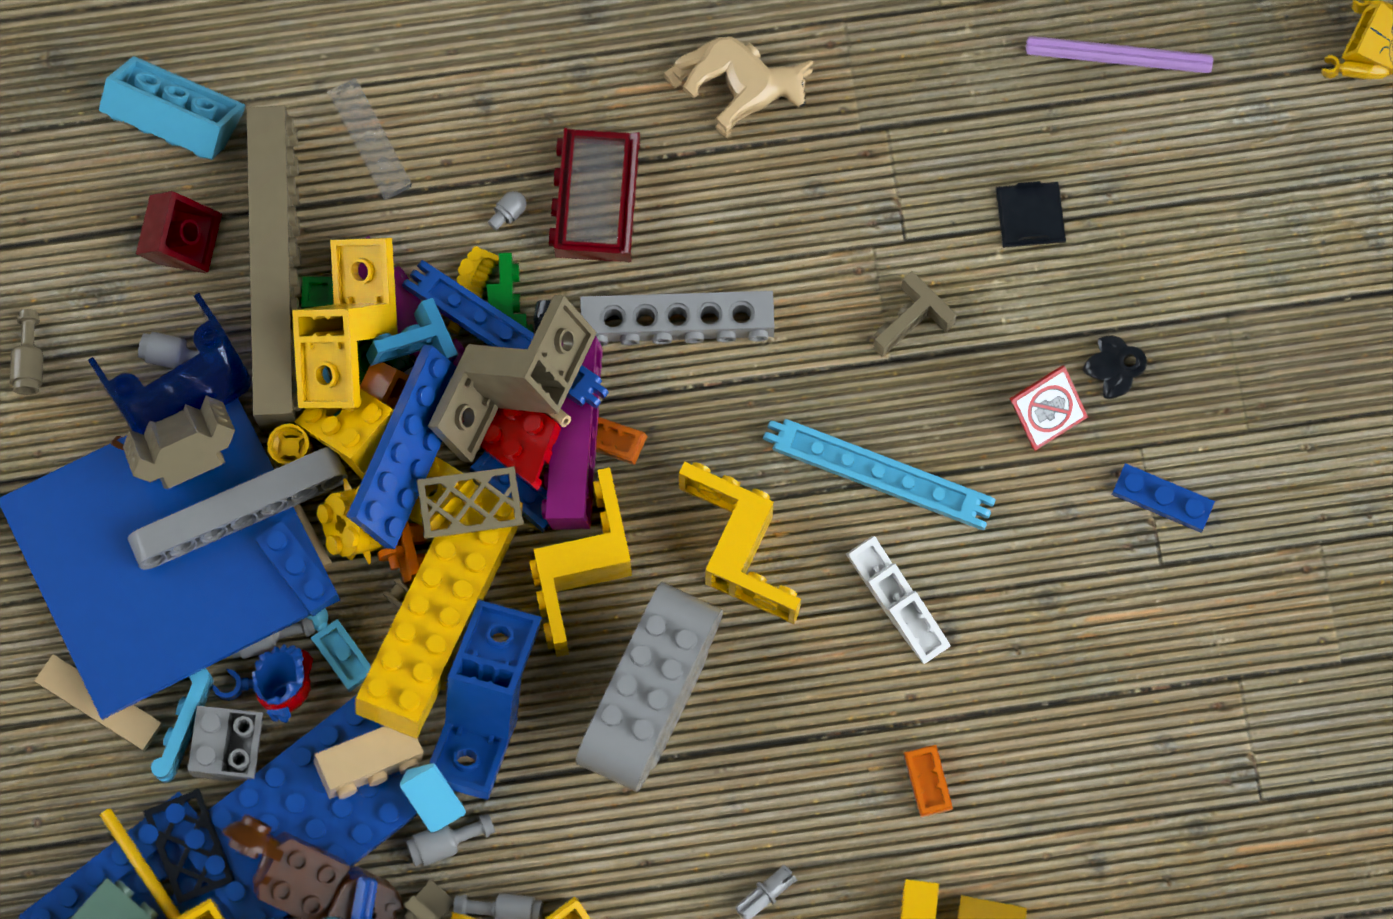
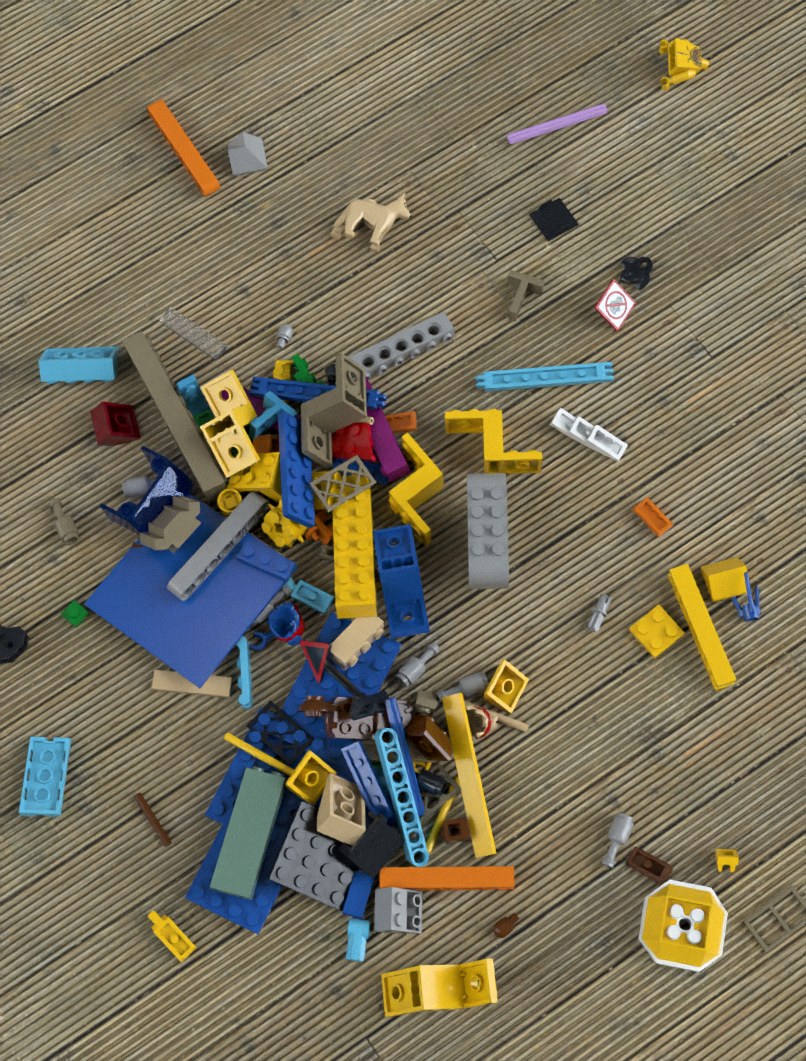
camera: 20 degrees left, 5 degrees down
light grey slope [188,706,264,781] -> none
medium azure slope [400,763,466,833] -> none
window [549,127,640,263] -> none
blue plate [1112,463,1215,533] -> none
none -> dark azure bracket [176,374,210,416]
none -> black piece [300,640,390,721]

